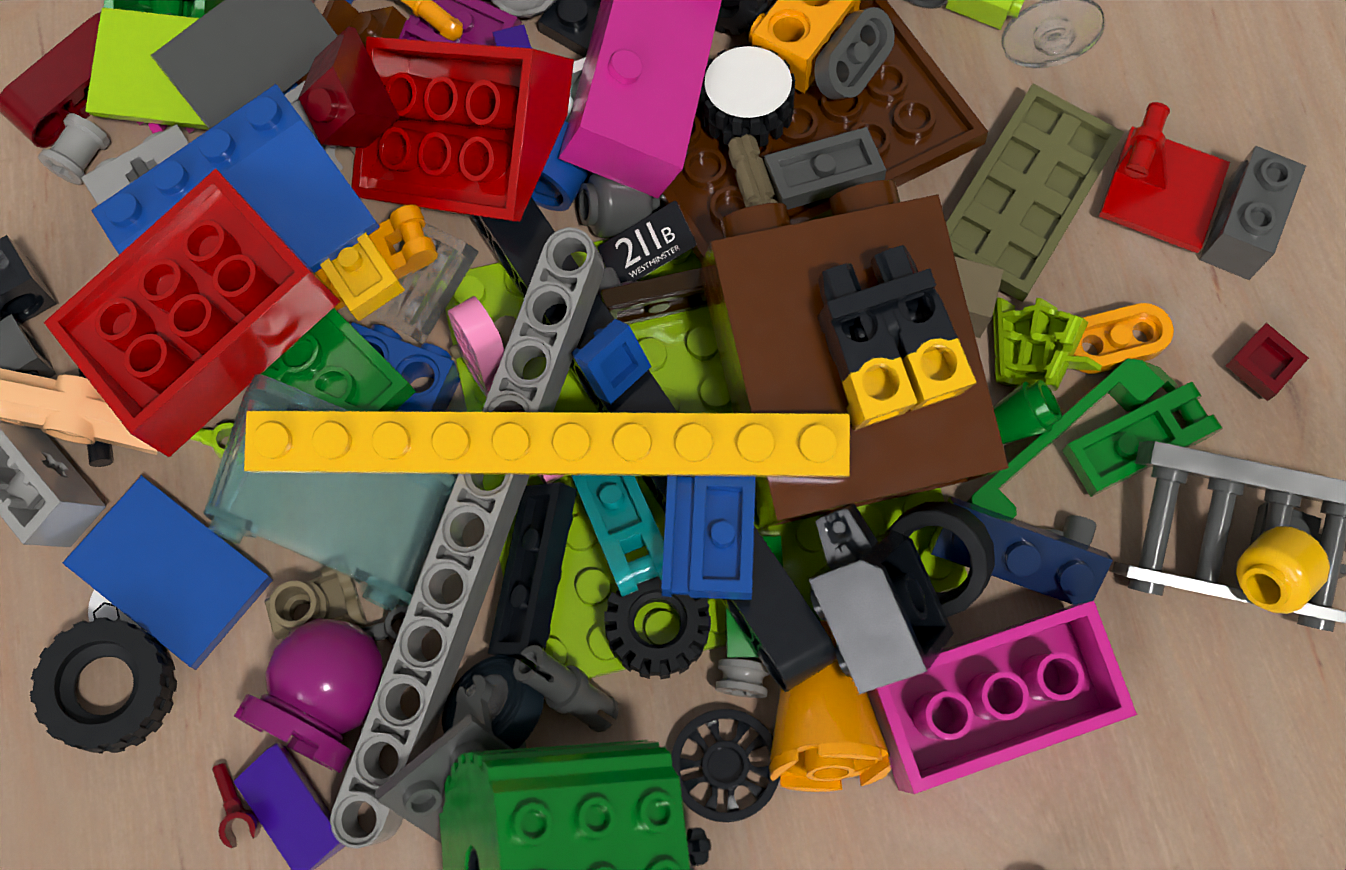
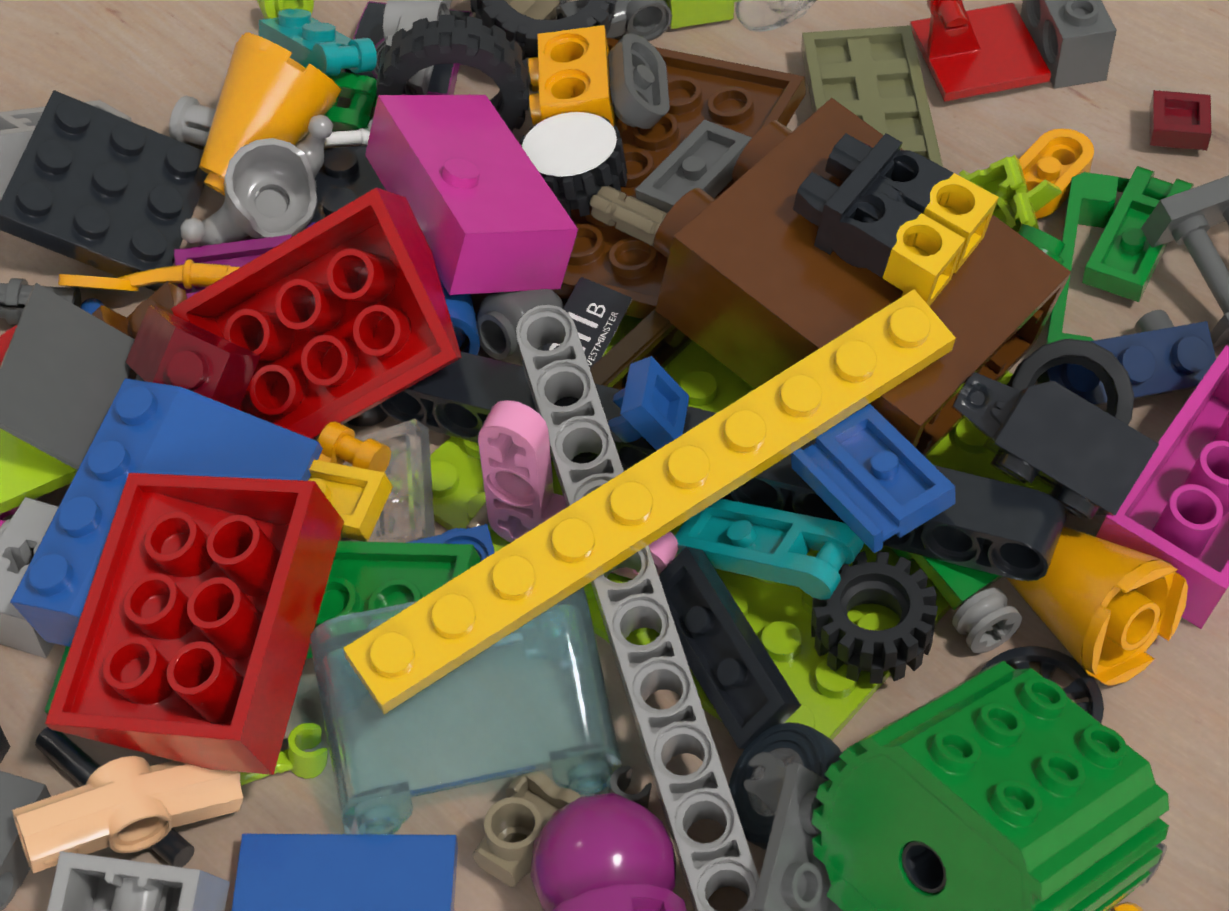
camera: 30 degrees left, 20 degrees down
dark grey pin [513,645,619,732] -> none

